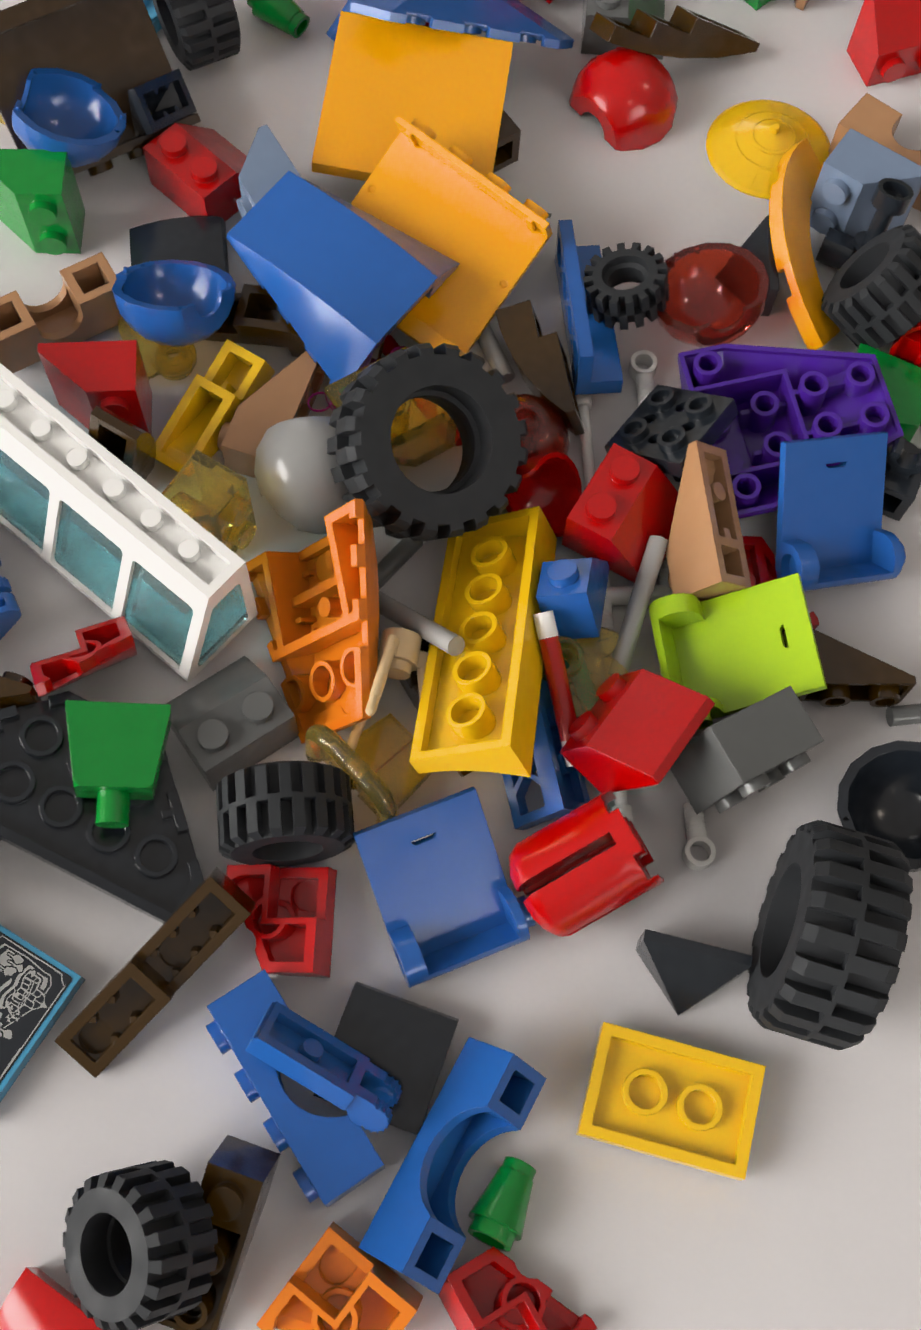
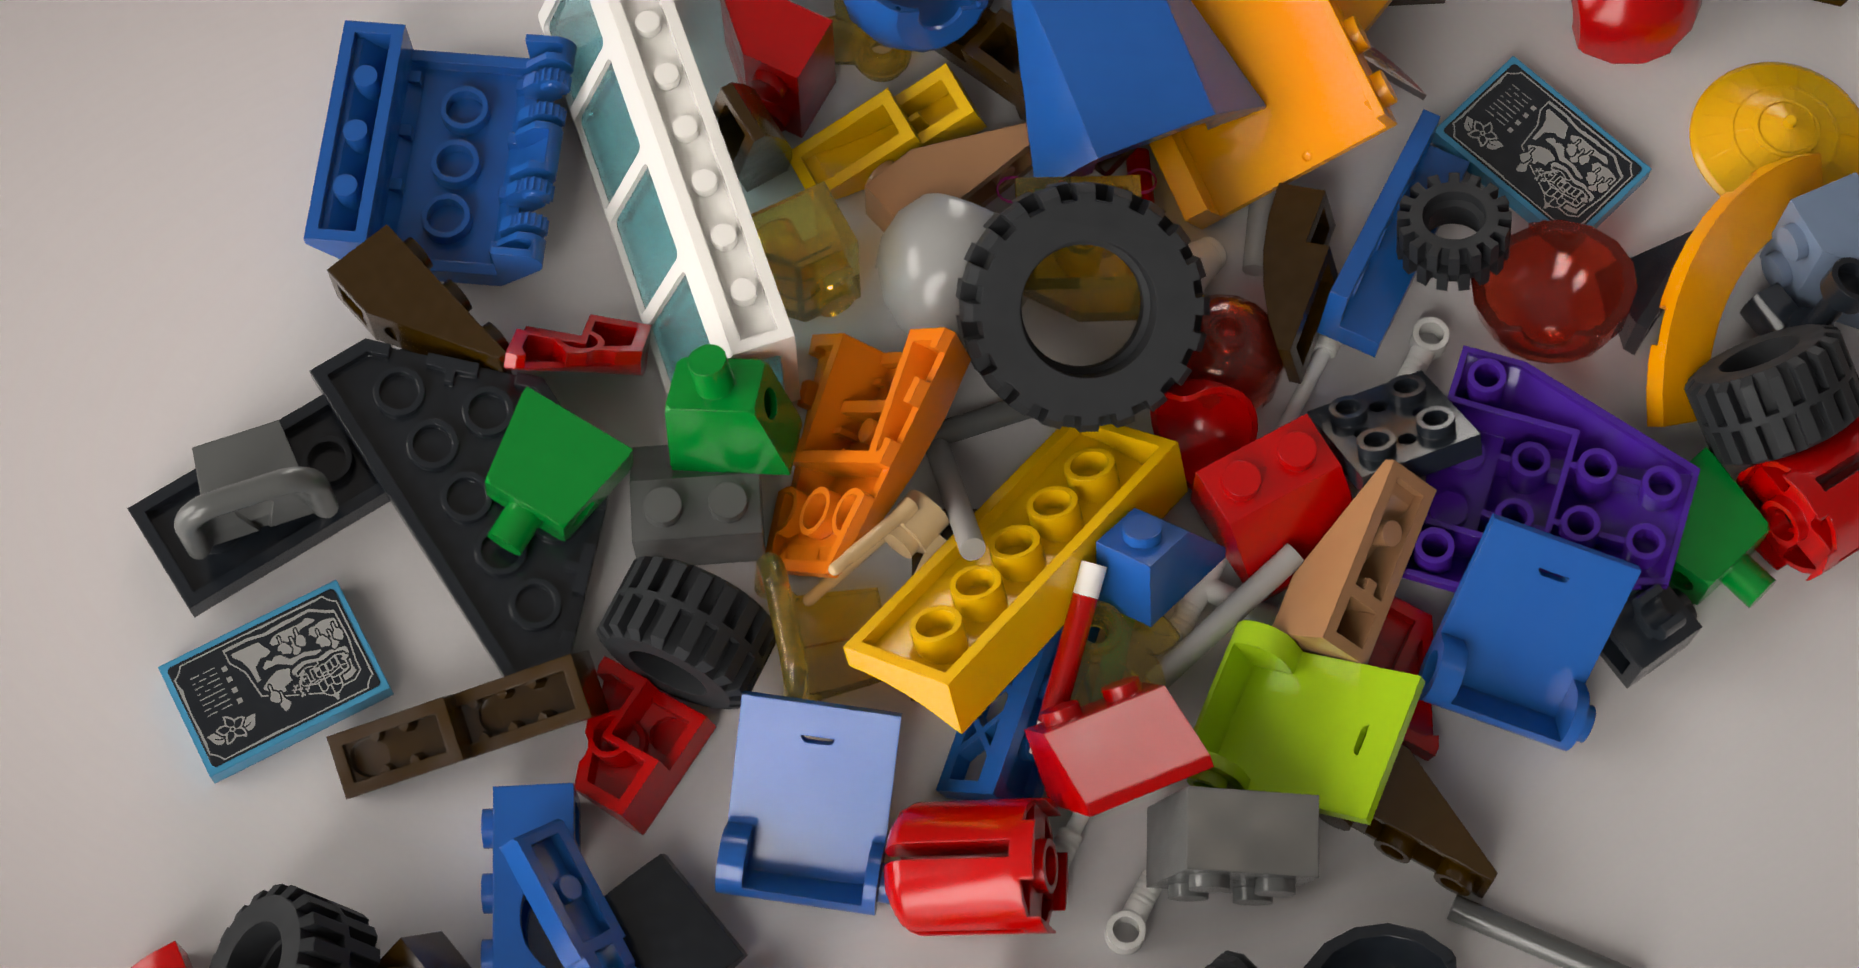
camera: 35 degrees right, 0 degrees up
none -> green torso [665,344,803,475]
none -> tile [1432,56,1652,256]

